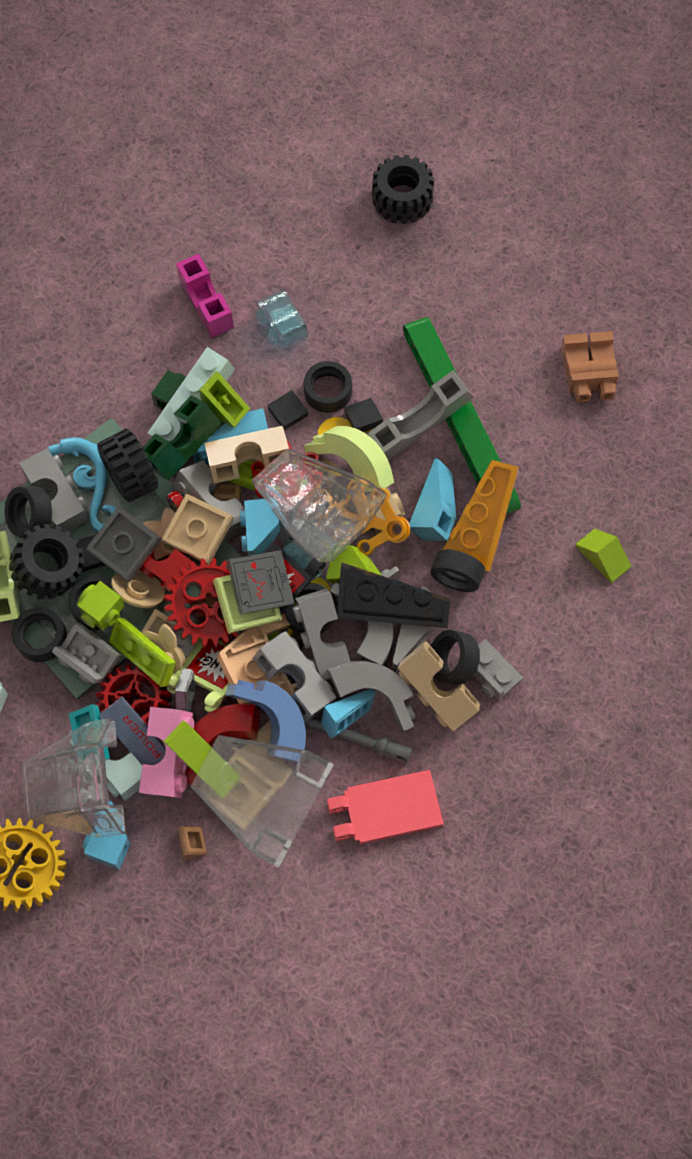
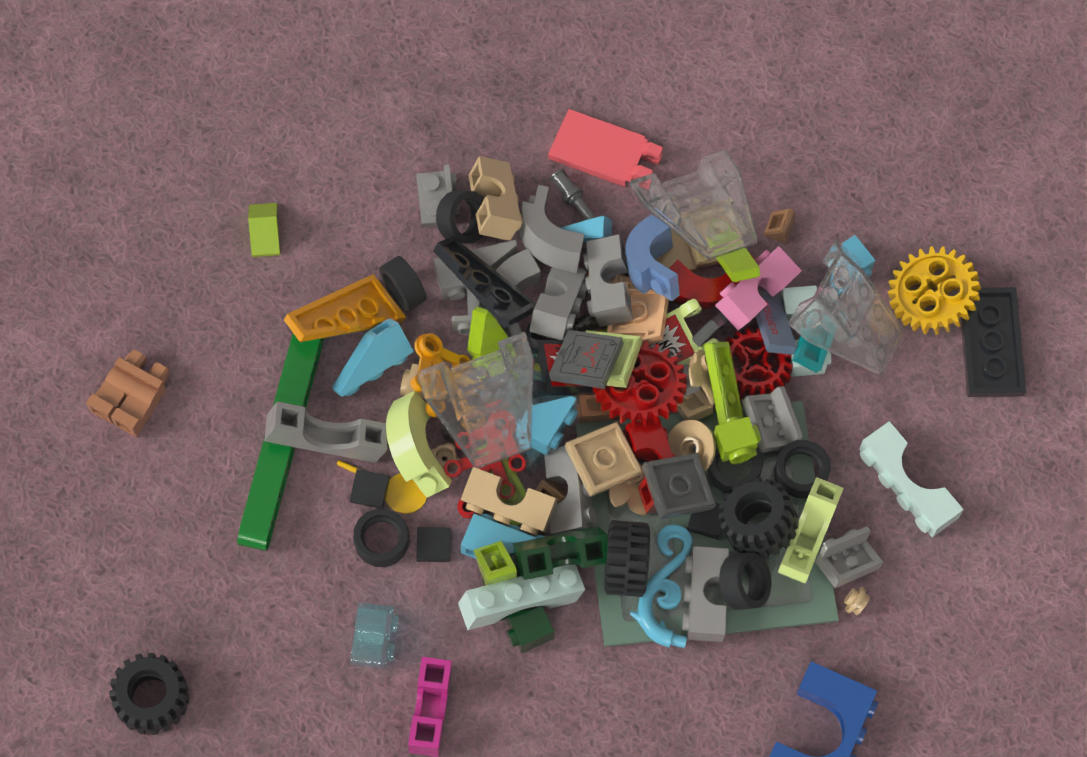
camera: 150 degrees left, 0 degrees up
red tile [166,491,184,512] -> none

